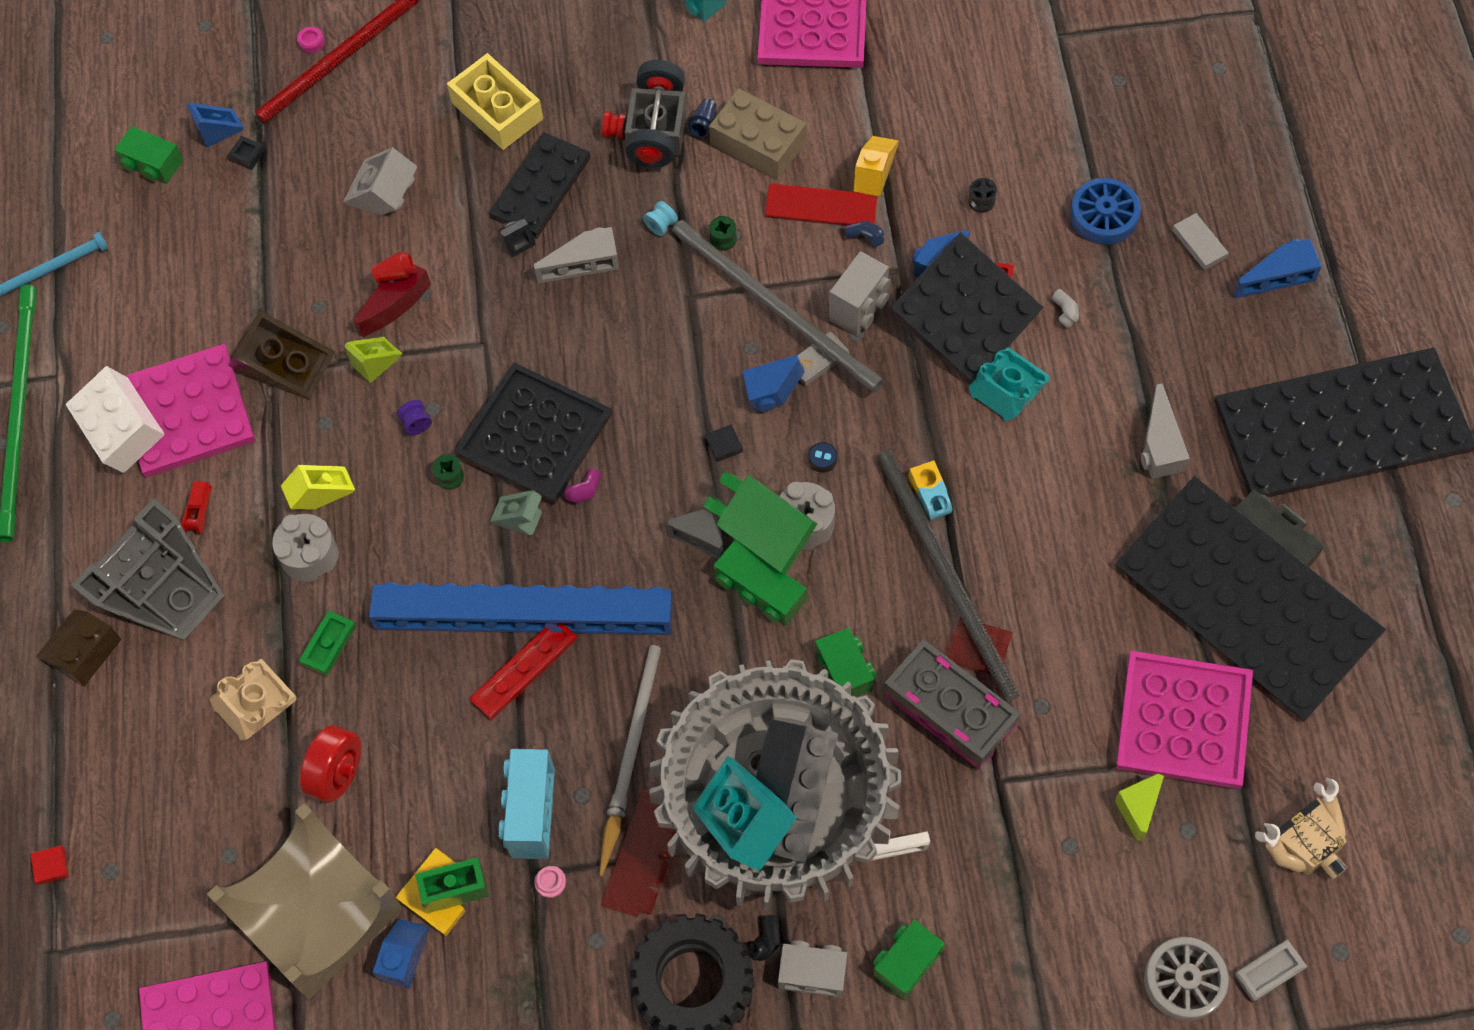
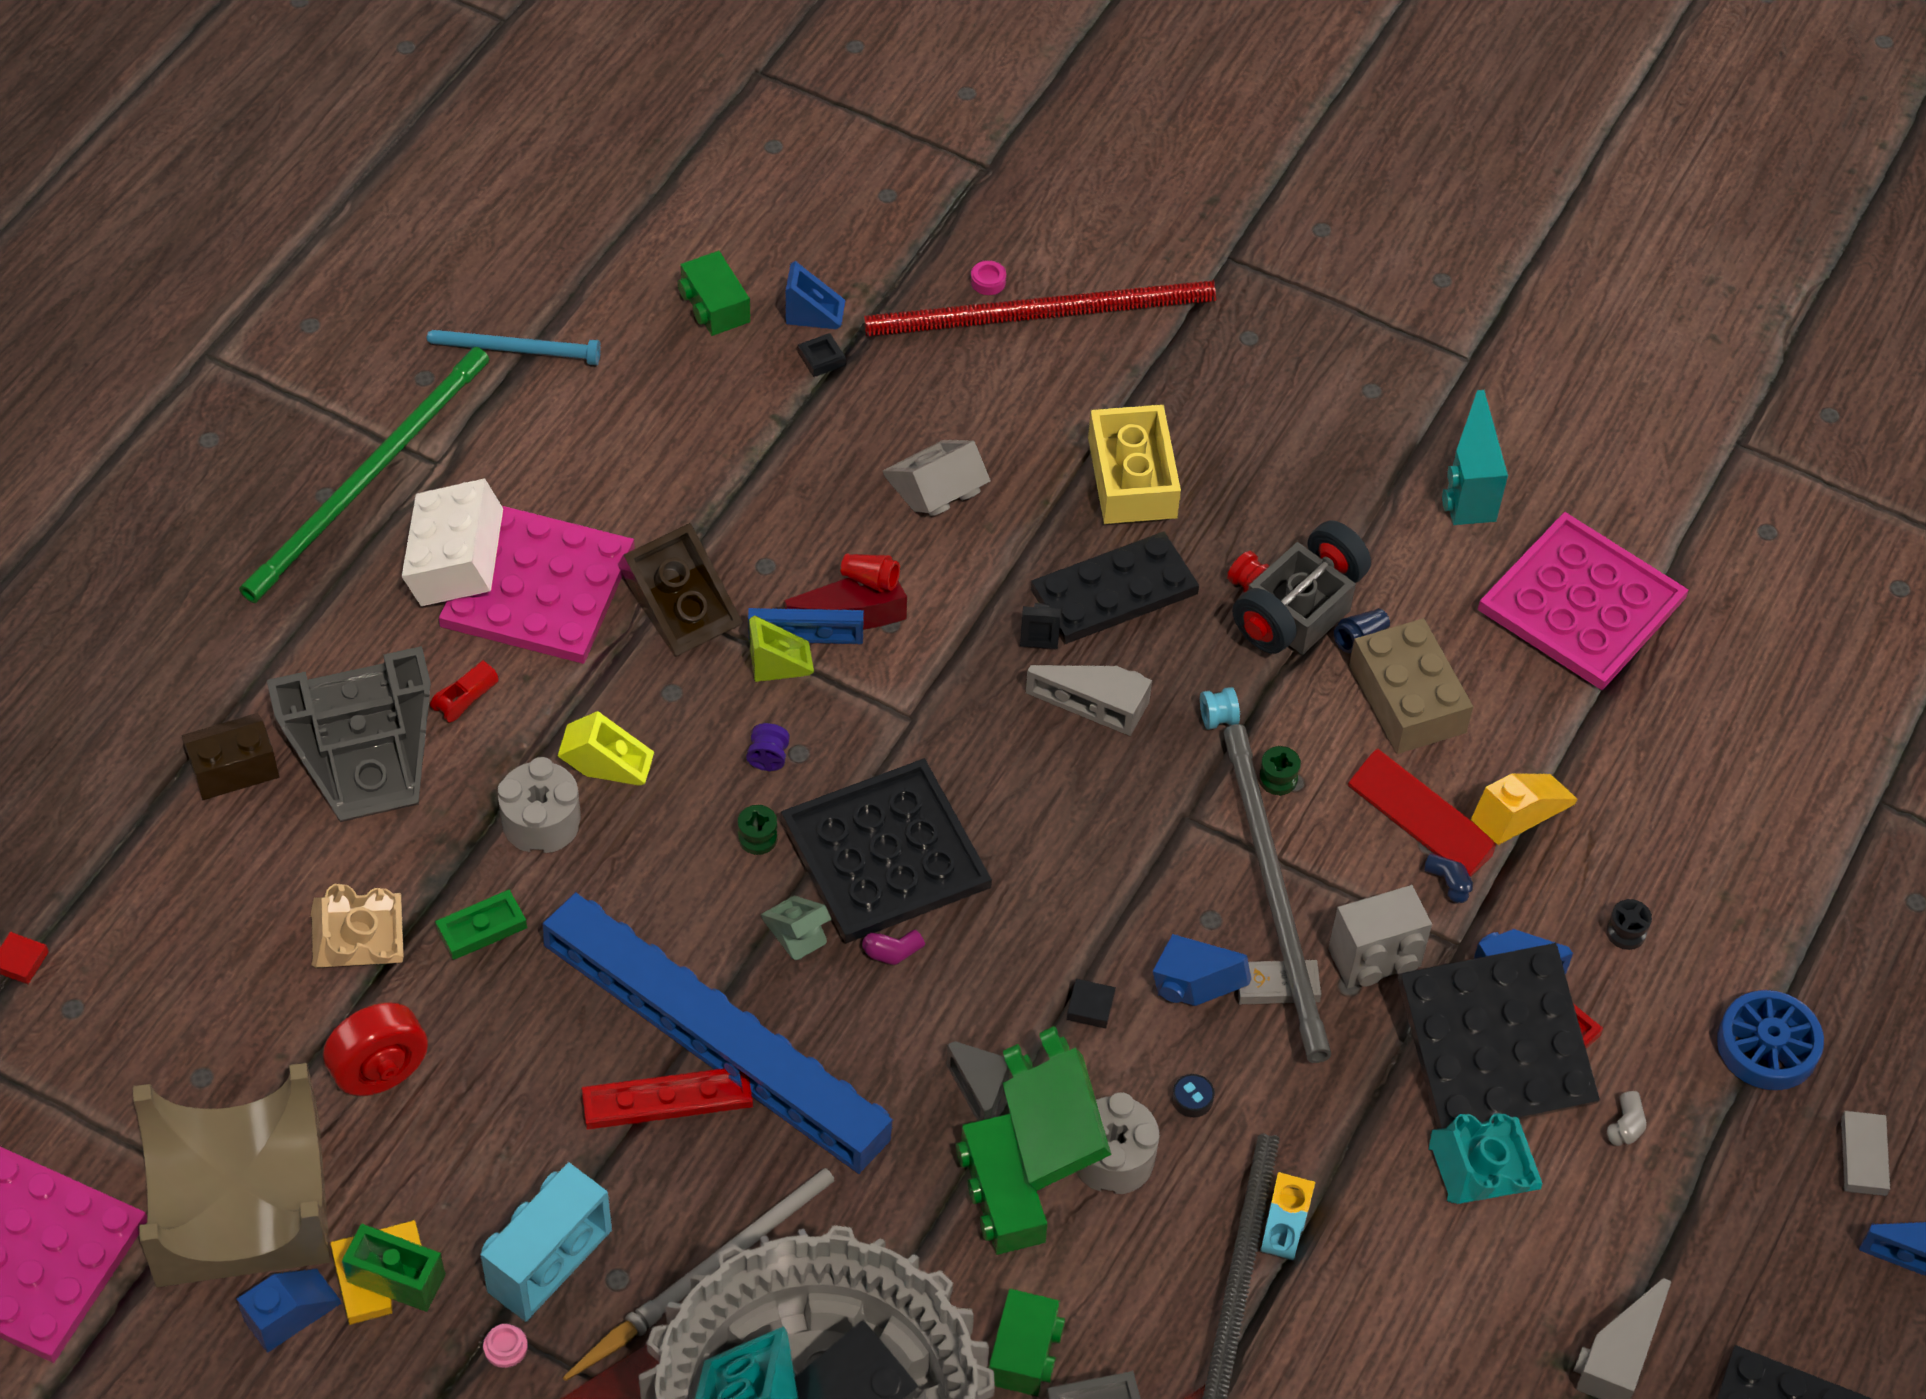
camera: 30 degrees right, 10 degrees down
none -> blue tile [748,608,864,644]

